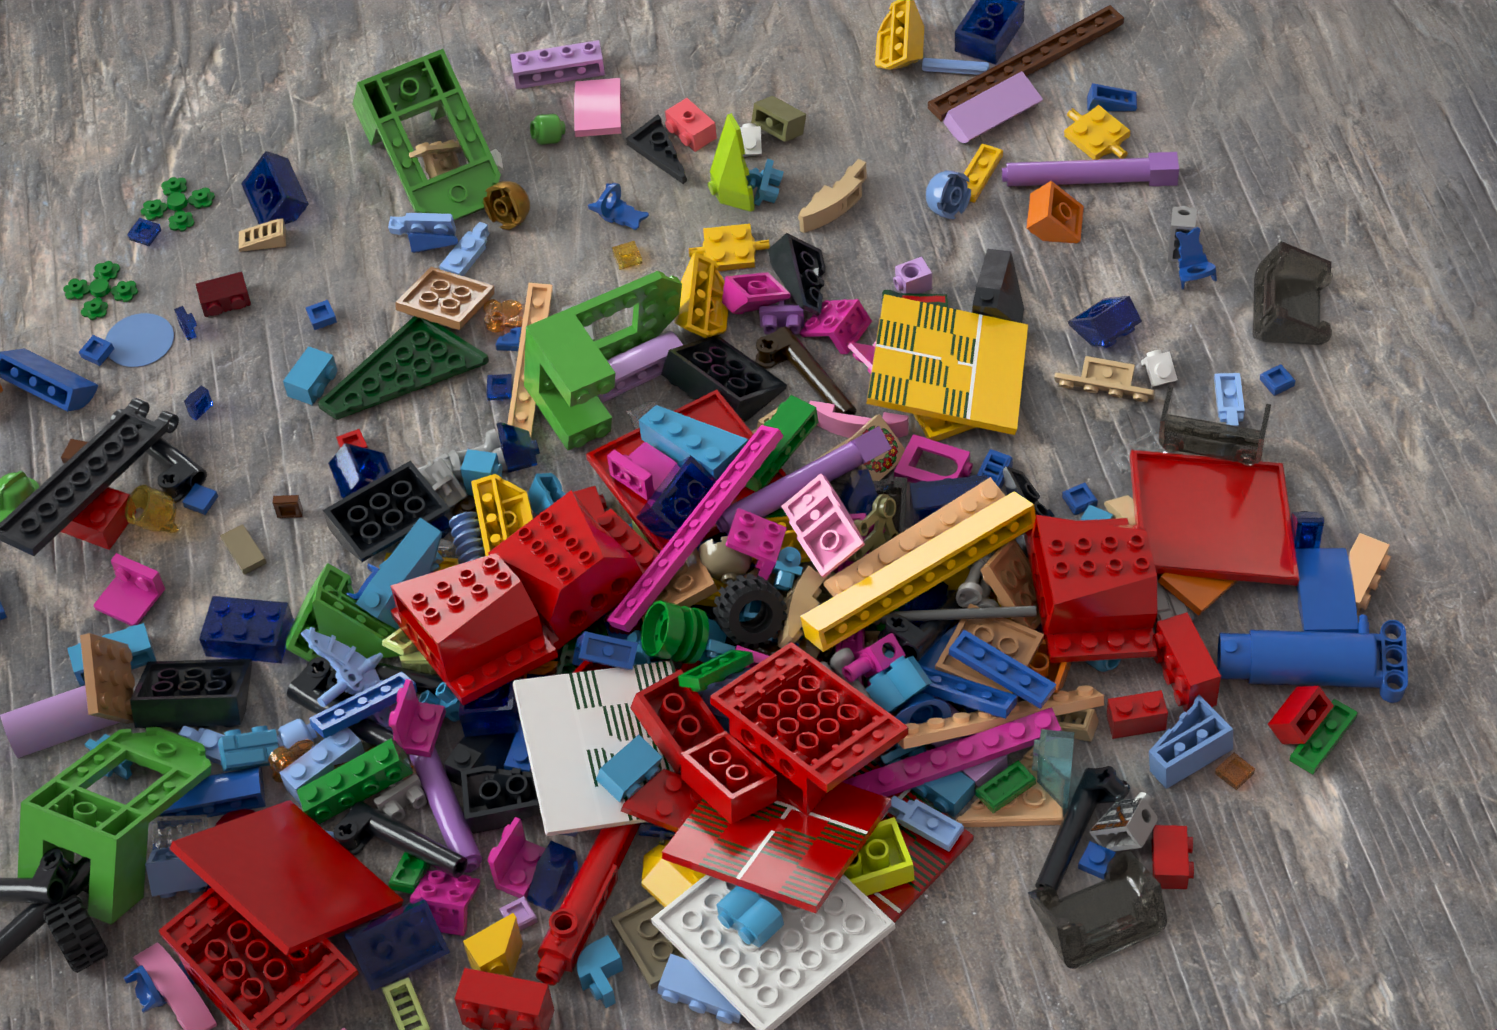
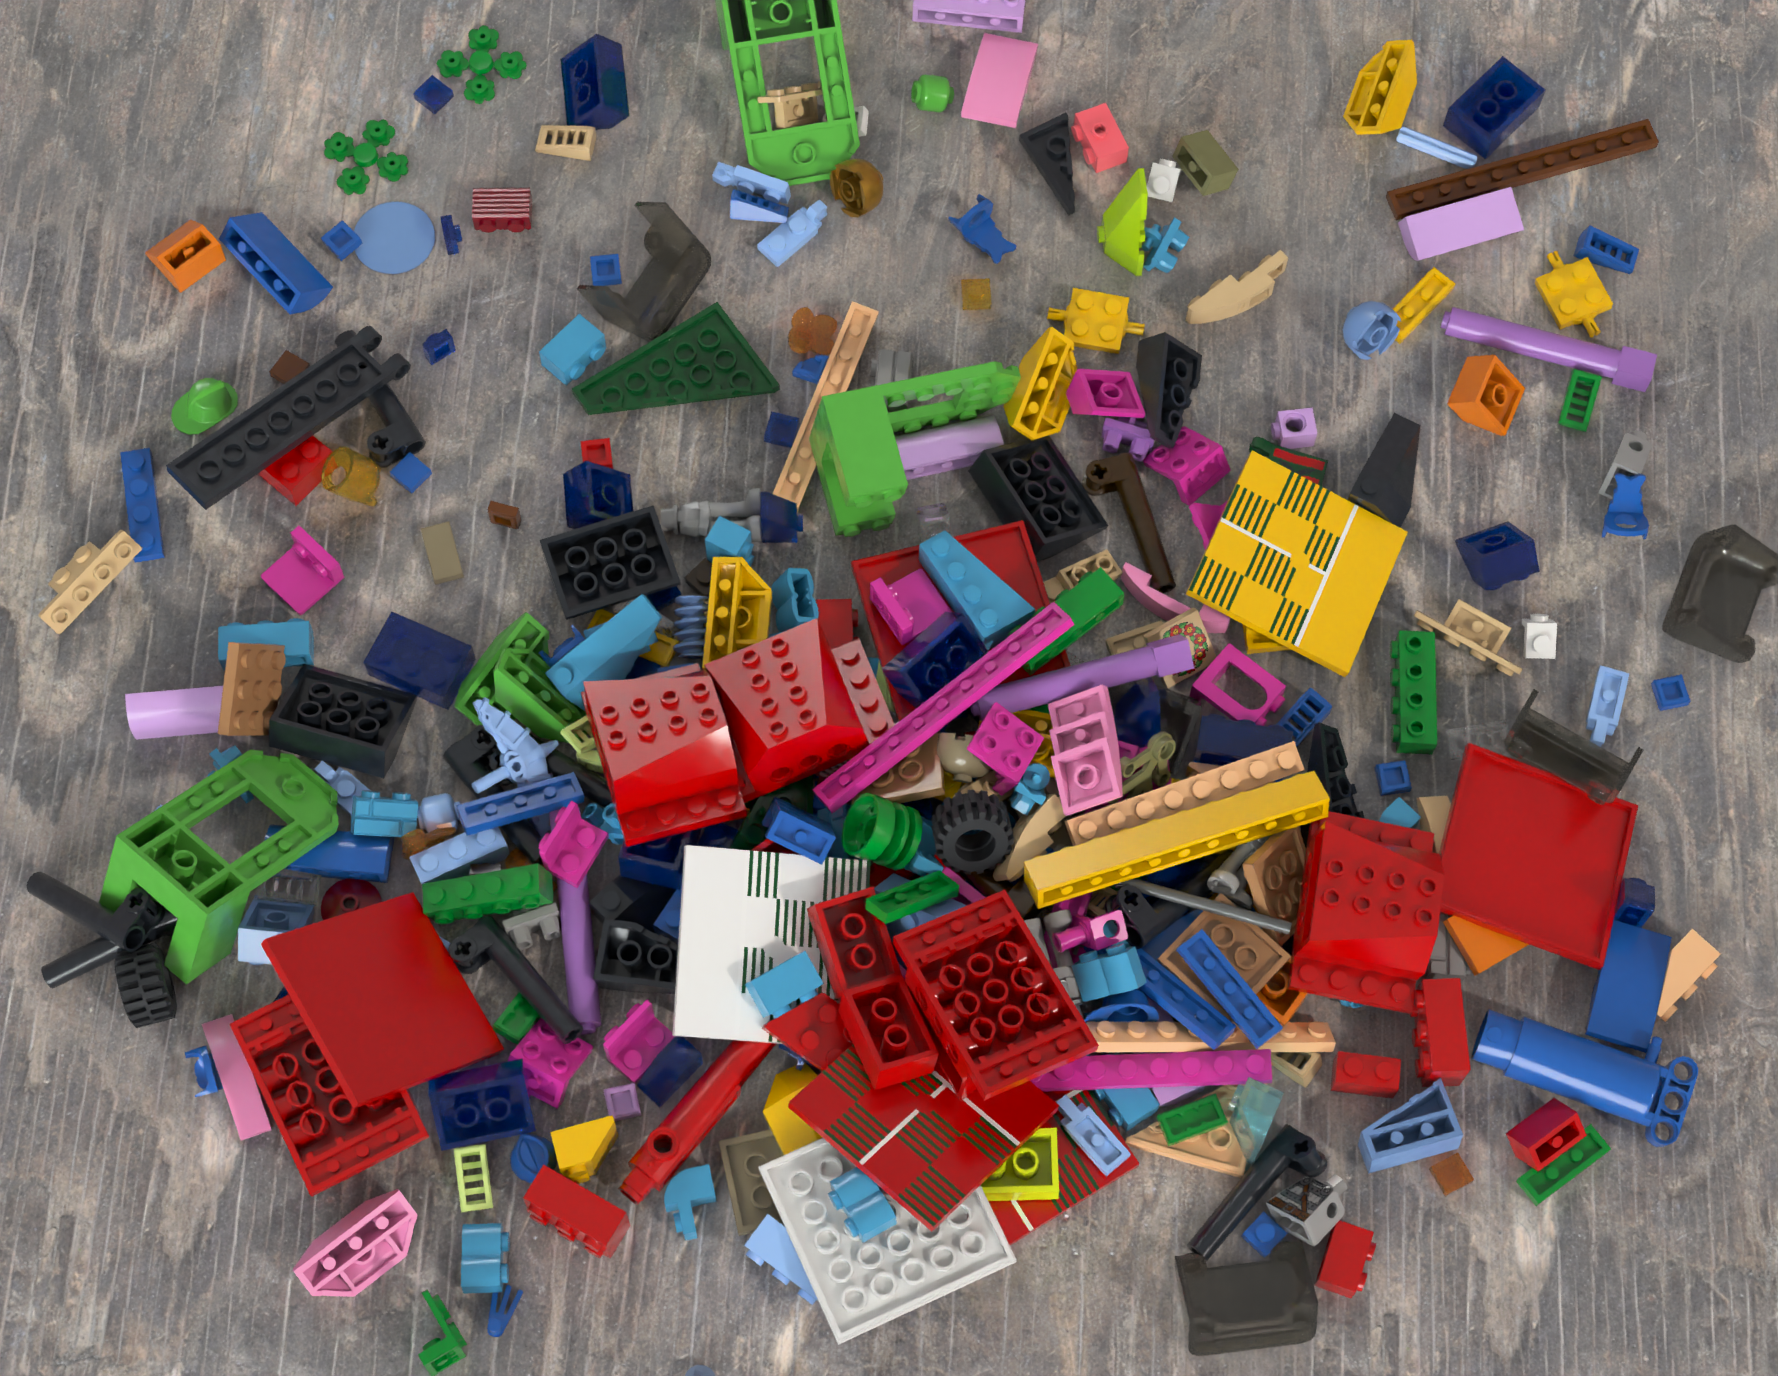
camera: 10 degrees right, 15 degrees up
medium nougat plate [395,267,494,330] -> none
light grey hips [421,458,468,508] -> none
none -> blue hat [510,1132,557,1183]
none -> clear smoke windscreen [577,201,711,341]
none -> green brick [1390,630,1437,755]
none -> green slope [1558,369,1602,432]

